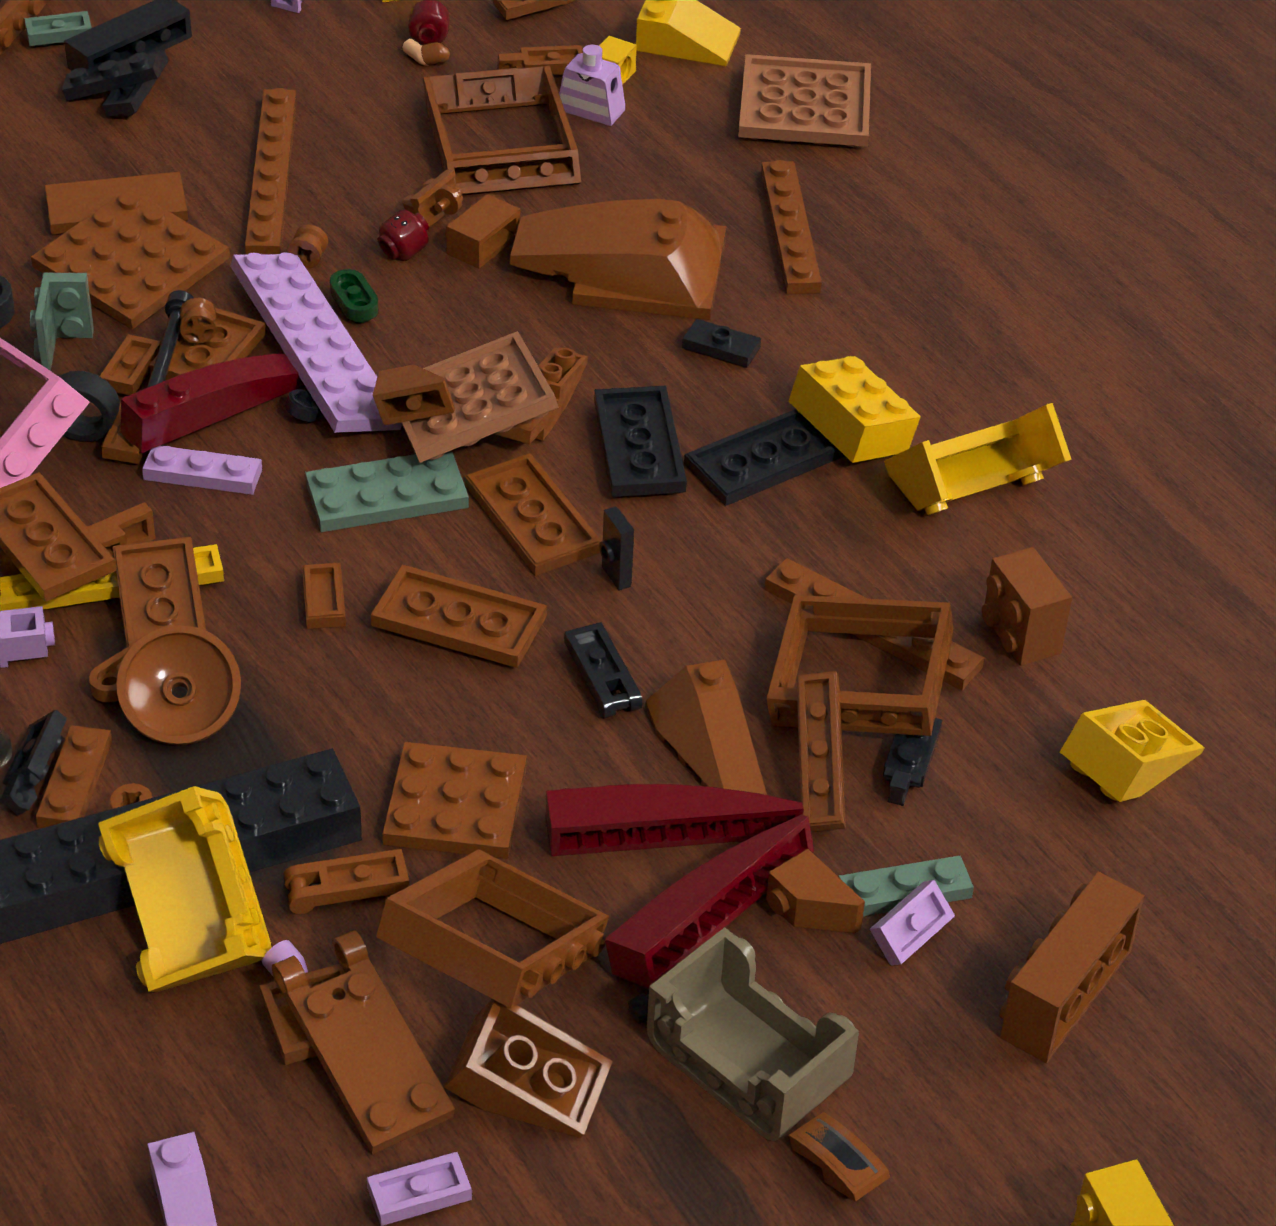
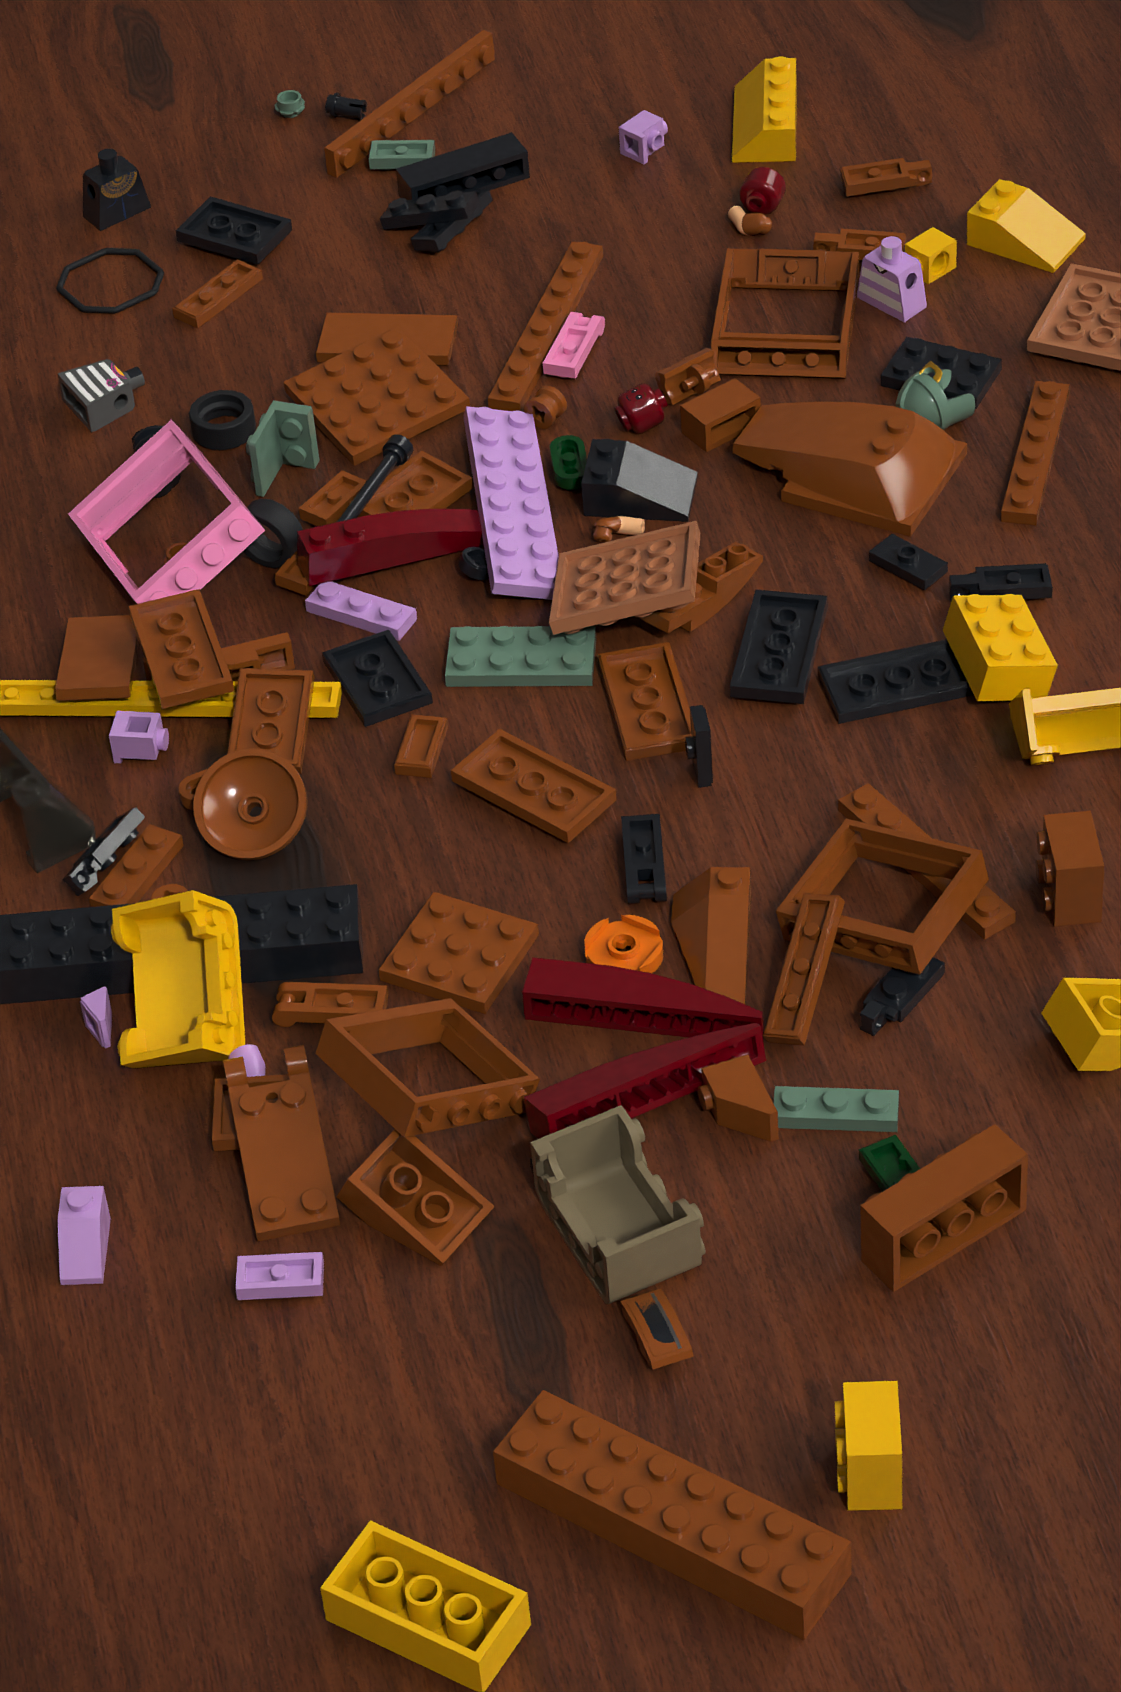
camera: 25 degrees right, 0 degrees up
dark orange wheel [180,298,216,344] -> none
dark orange slope [372,364,455,426] -> none
lavender plate [870,880,955,965] -> none
none -> lavender slope [80,987,112,1049]
none -> black tile [322,630,433,727]
none -> bright pink plate [543,312,605,379]
none -> black slope [581,439,698,522]
none -> orange plate [584,915,664,973]
none -> arm [593,516,645,543]
none -> dark green plate [859,1135,920,1192]
none -> black plate [881,337,1002,409]
none -> sand green helmet [895,361,975,430]
none -> black hinge [949,563,1053,601]

